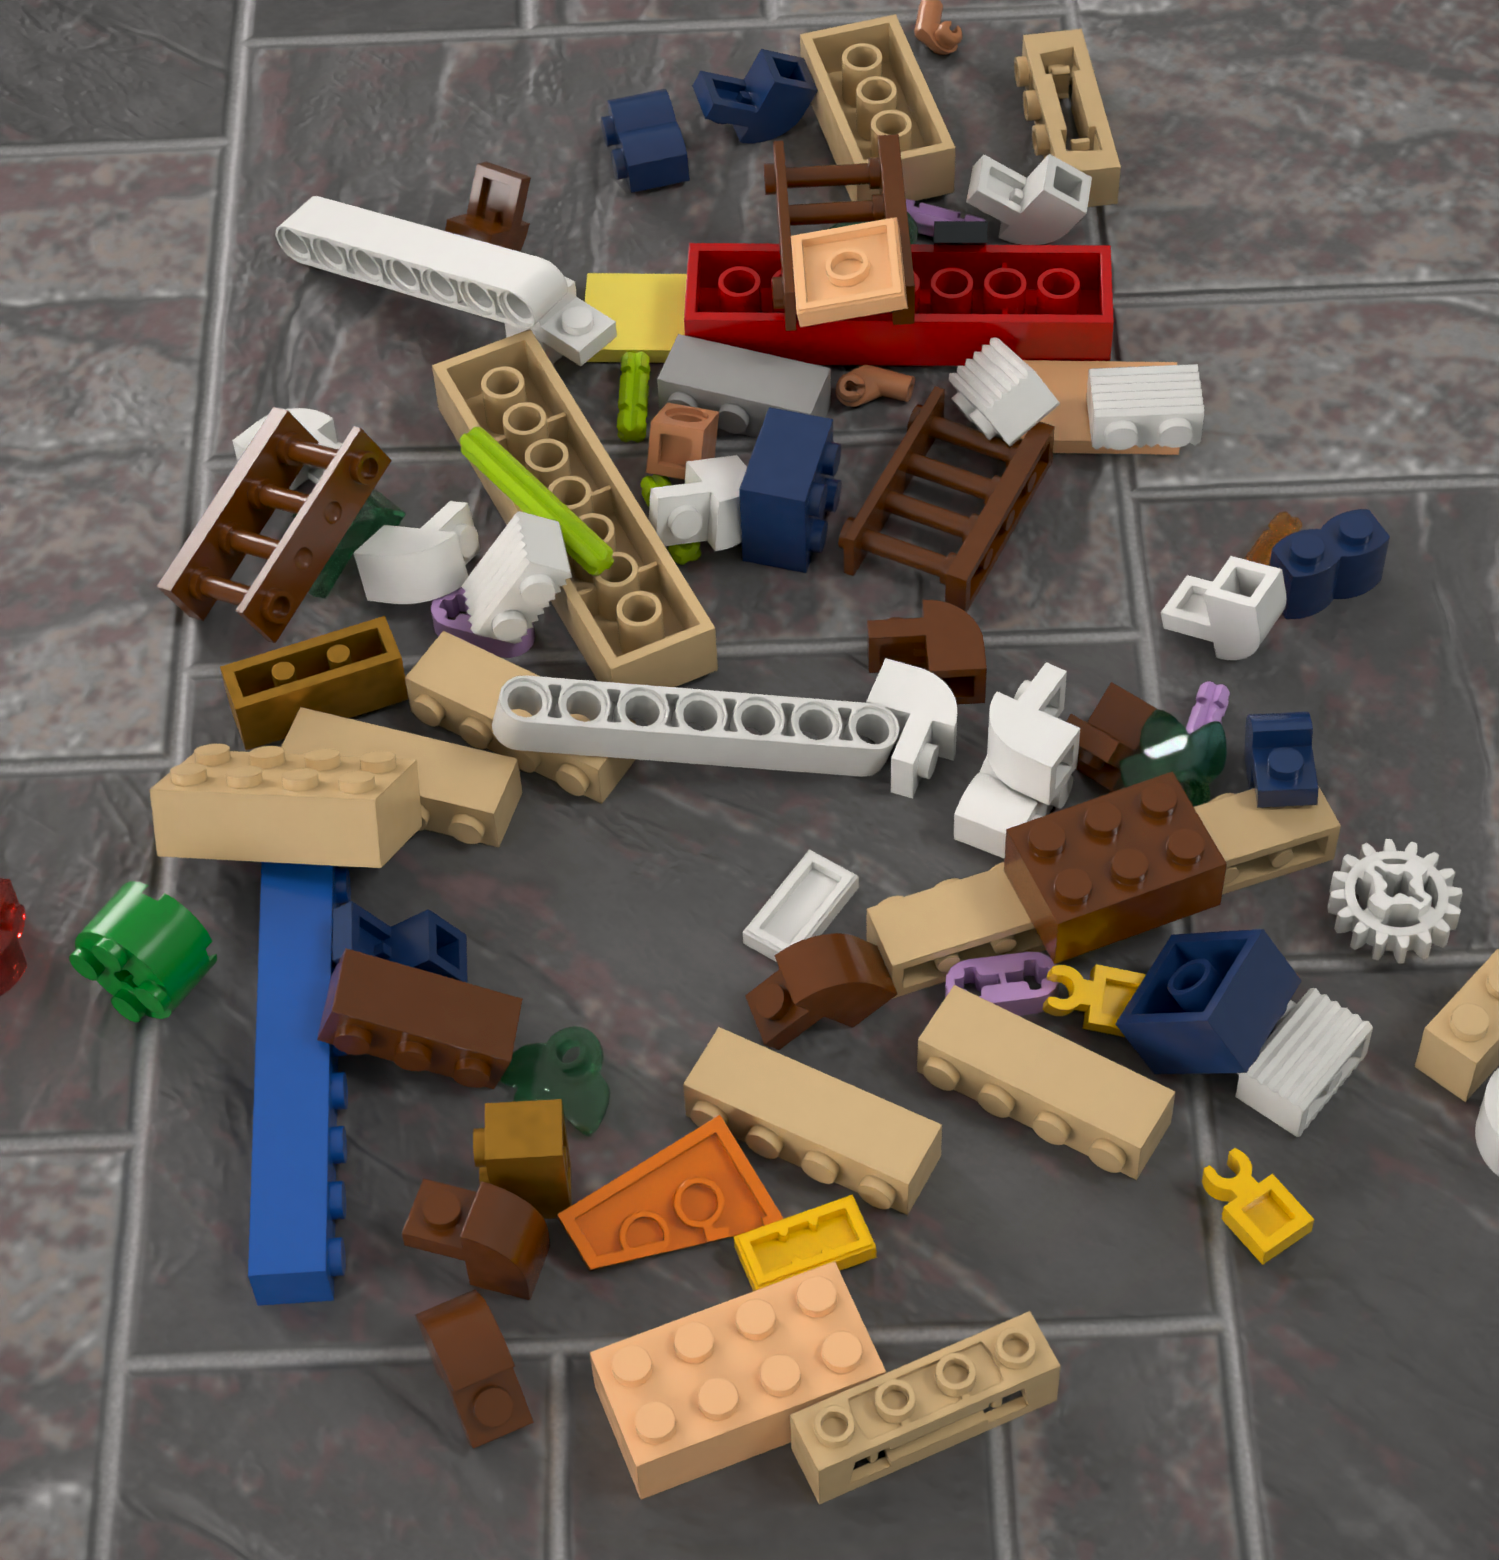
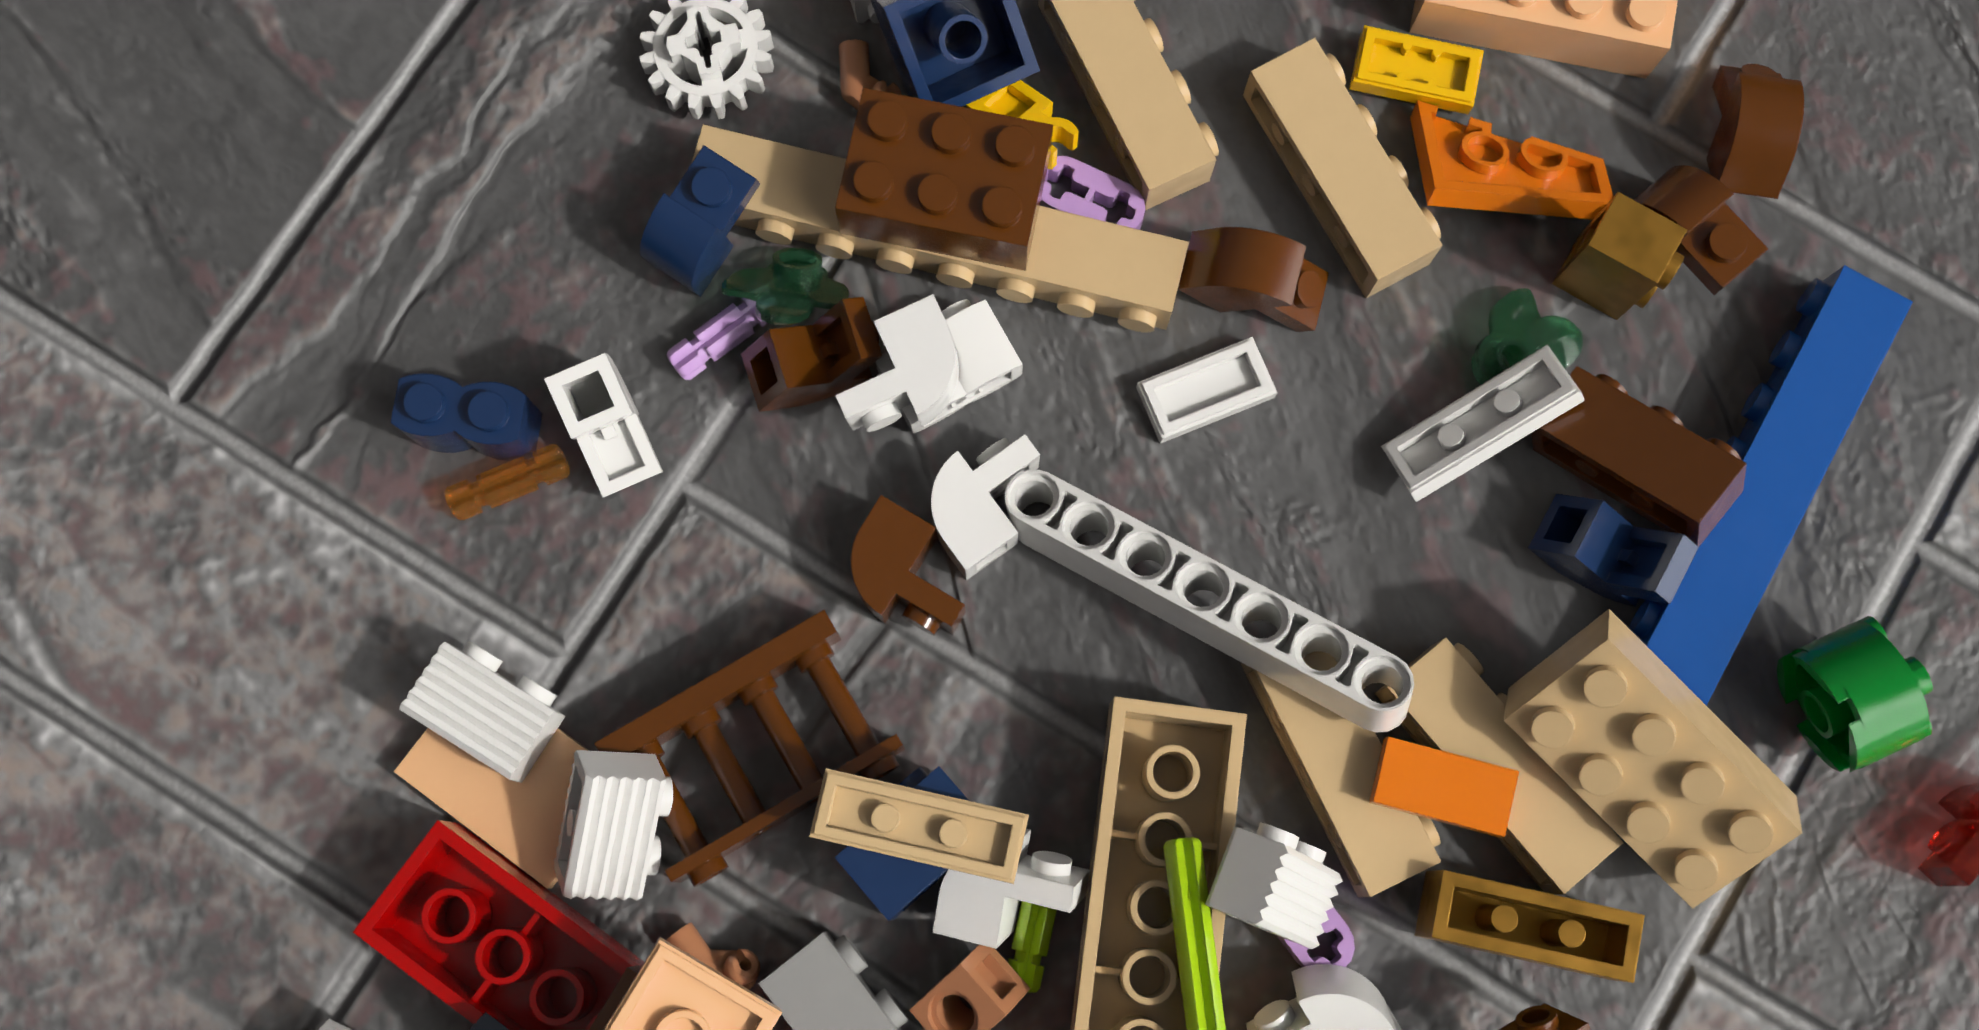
camera: 150 degrees left, 25 degrees up
none -> tan tile [809,768,1029,884]
none -> orange tile [1369,736,1519,838]
none -> white tile [1381,344,1585,502]

